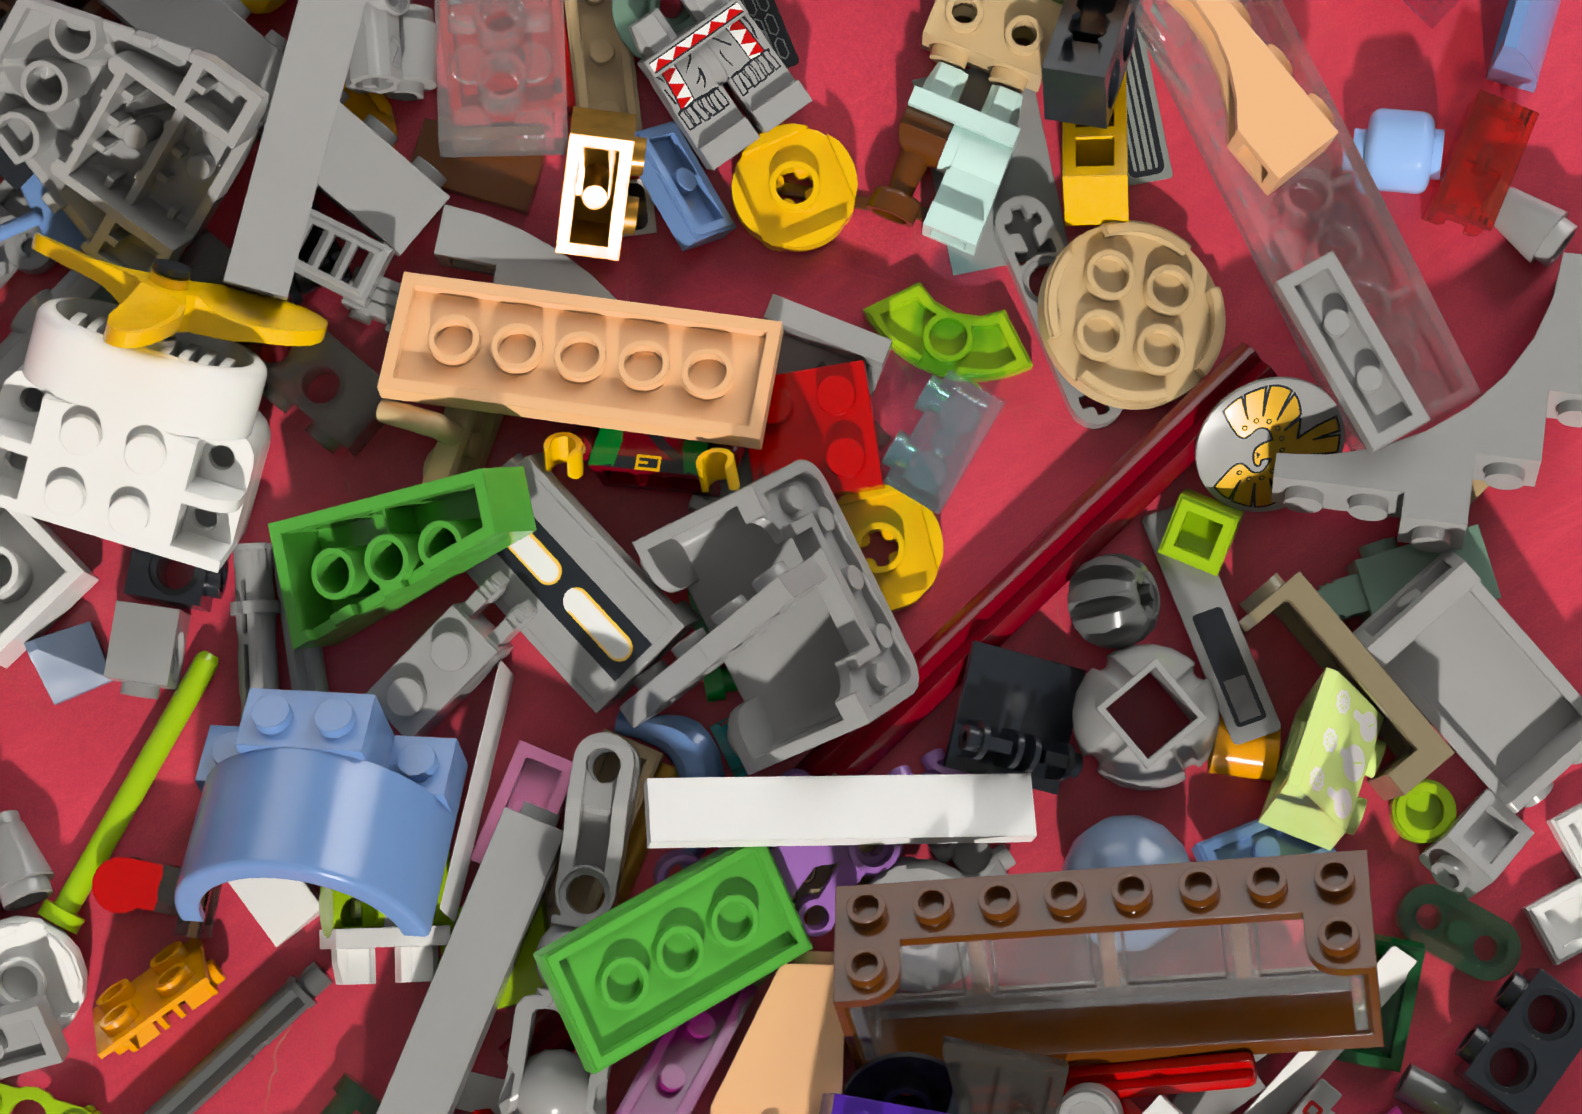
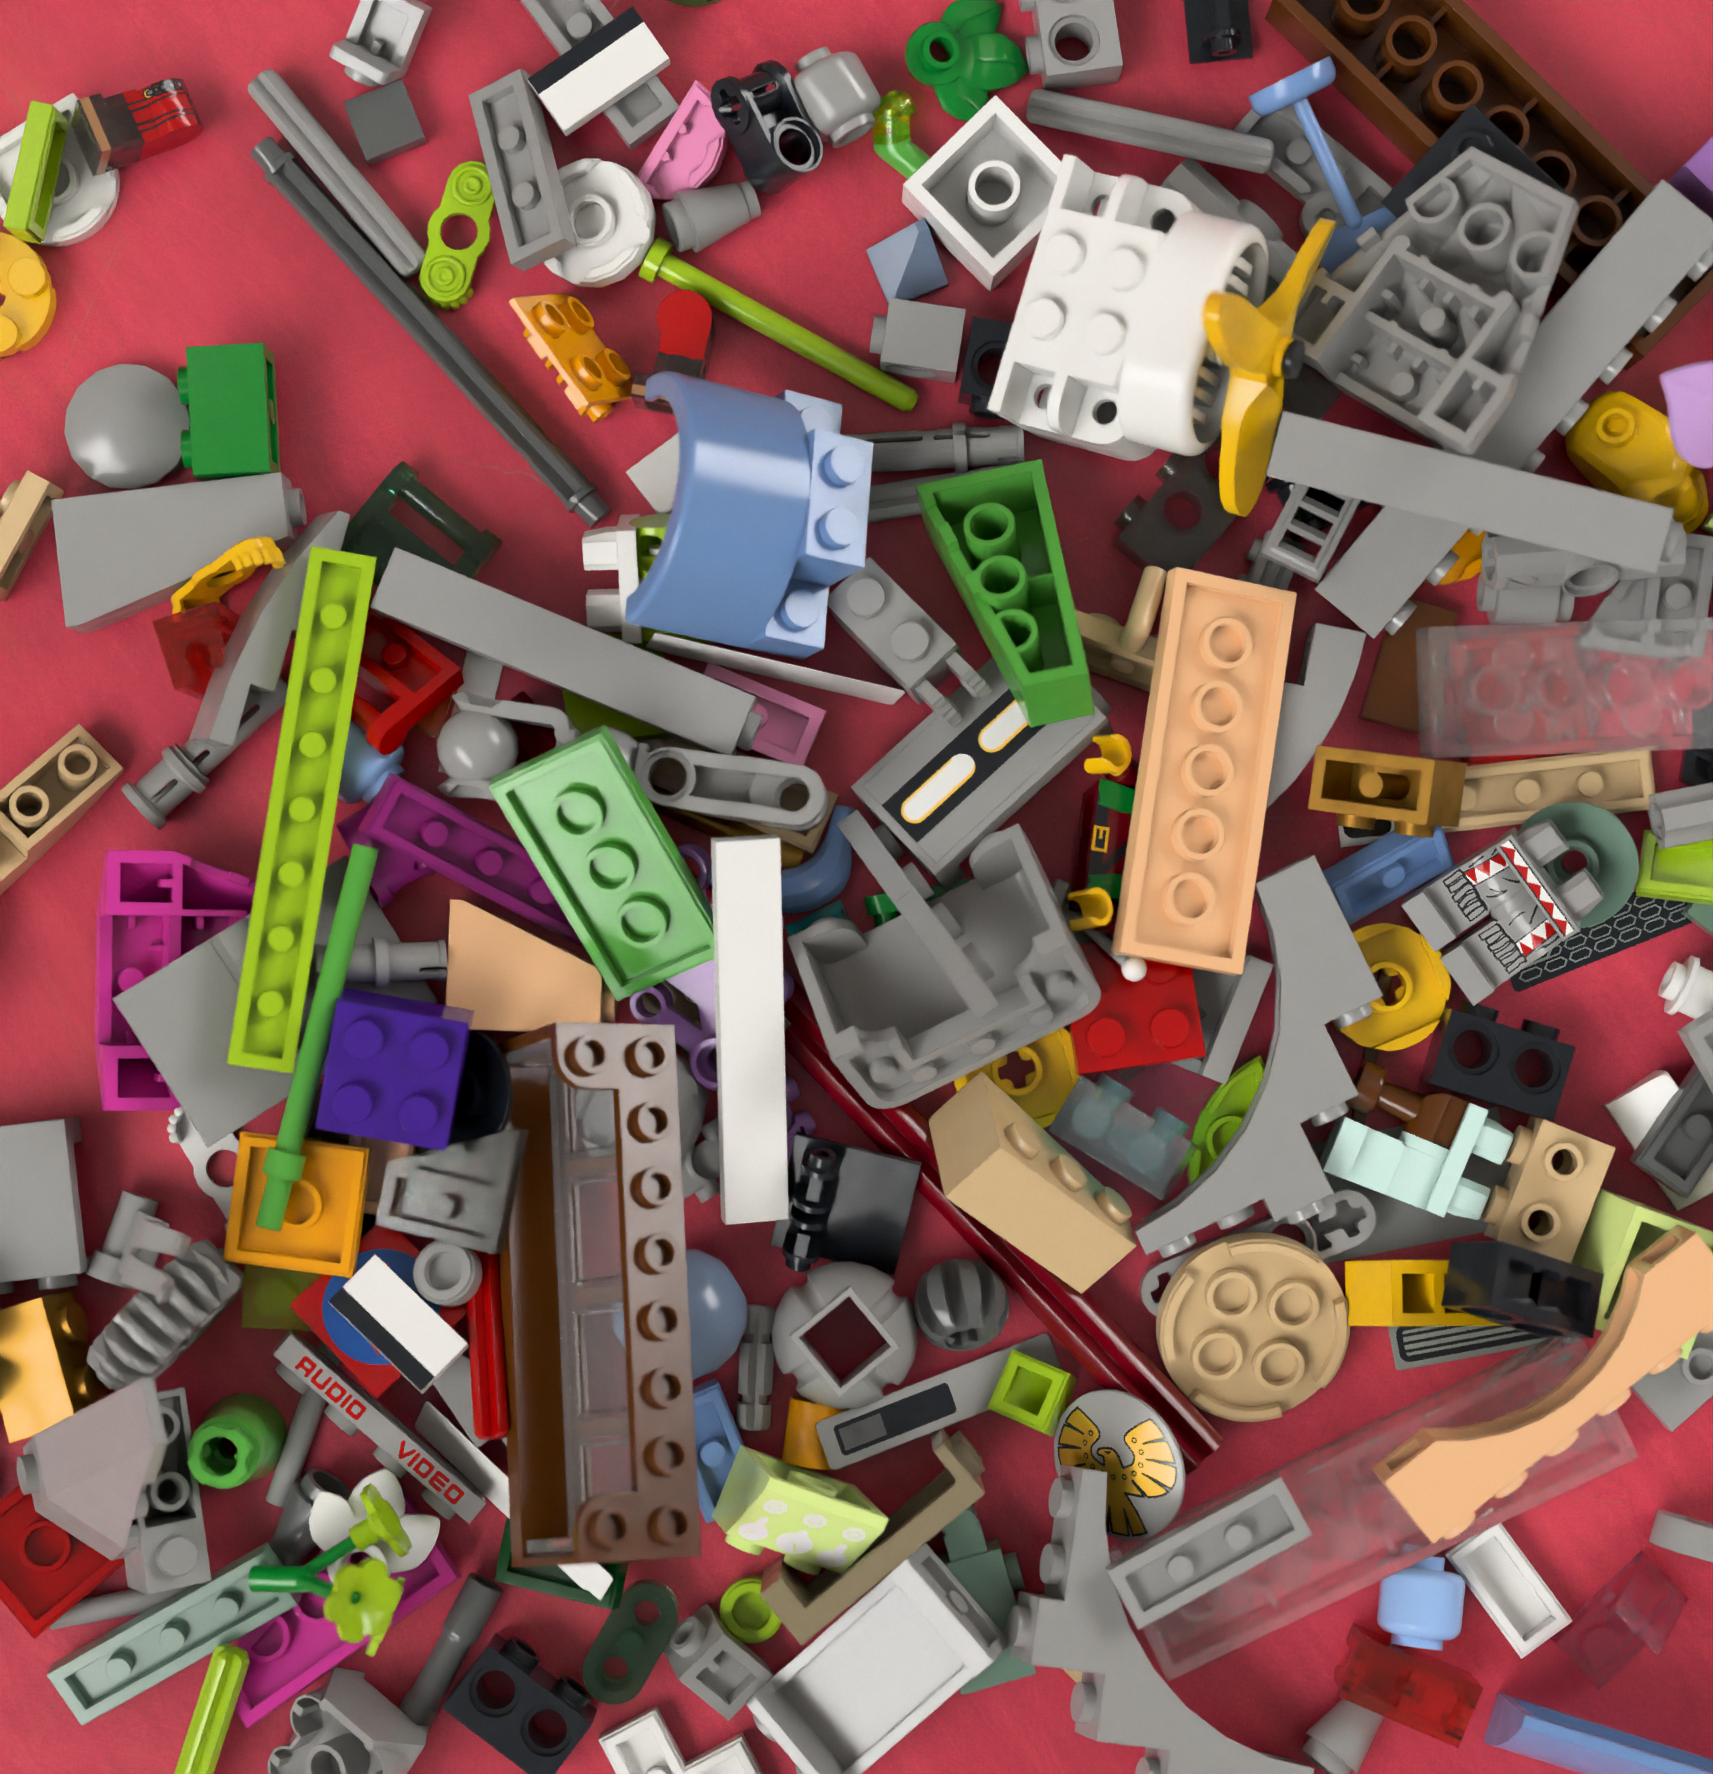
camera: 90 degrees right, 5 degrees up
none -> light grey axle [736,1304,776,1431]
none -> tan wedge [928,1071,1137,1294]
none -> white hinge [1063,904,1147,982]
none -> light grey arch [1132,855,1383,1258]
none -> black brick [1419,1000,1576,1121]
none -> white tile [1444,1516,1573,1659]

